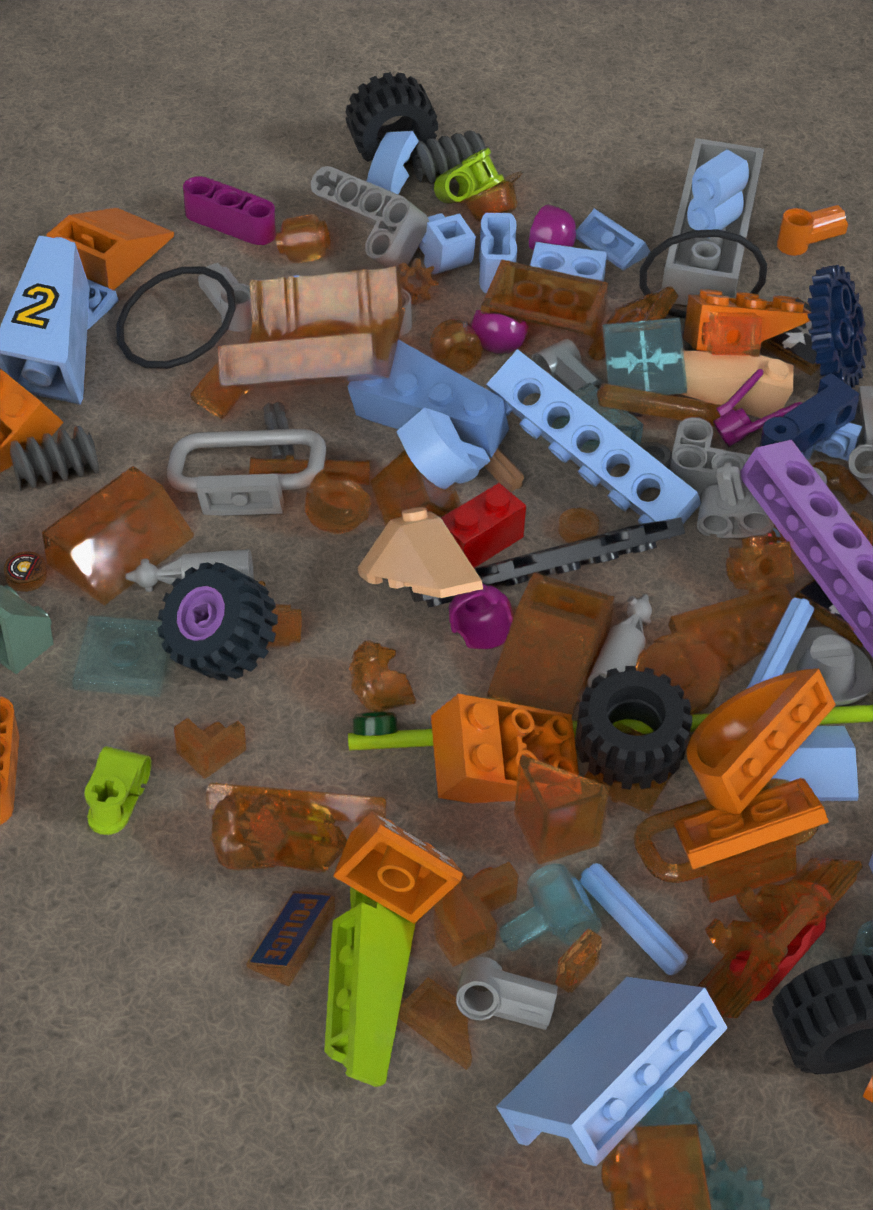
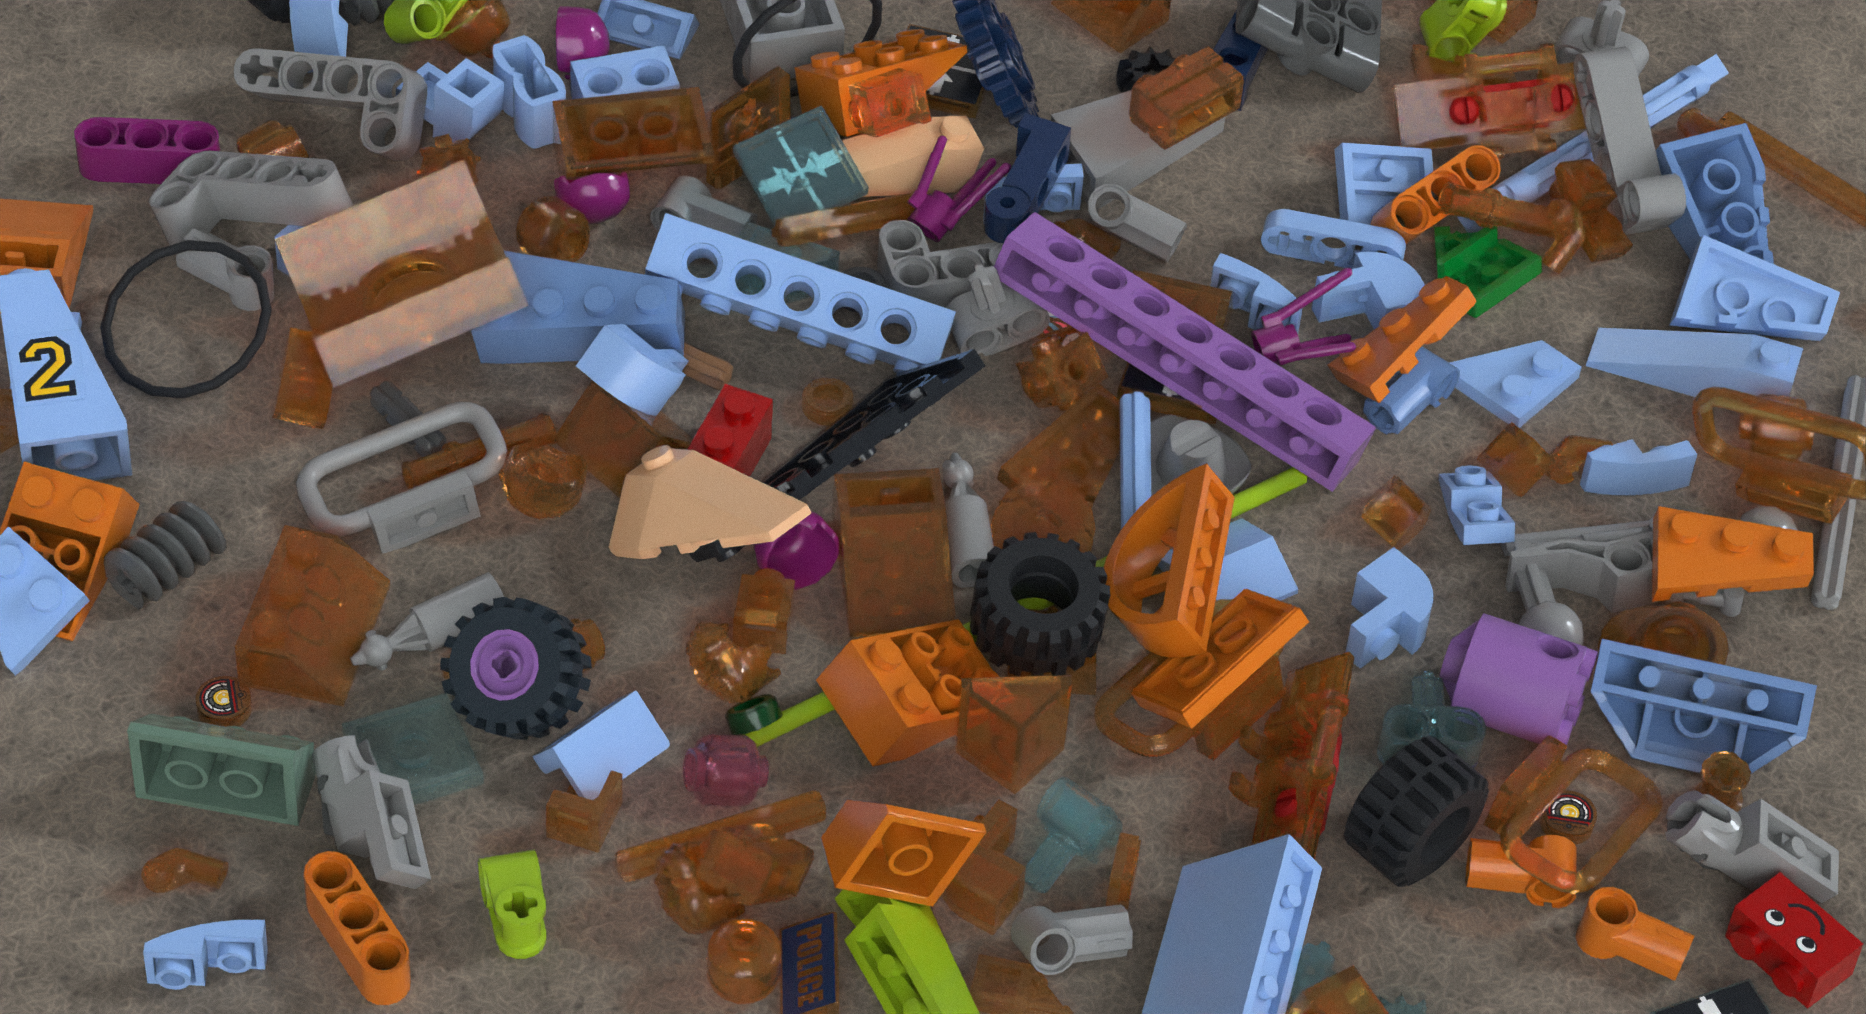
camera: 30 degrees left, 0 degrees up
light blue axle [580,863,688,976] -> none
none -> light grey beam [149,151,353,245]
none -> light grey plate [312,735,431,889]
none -> light blue panel [532,690,670,803]
none -> clear pink head [683,734,769,806]
none -> clear orange head [707,919,781,1004]
none -> clear orange brick [732,568,795,654]

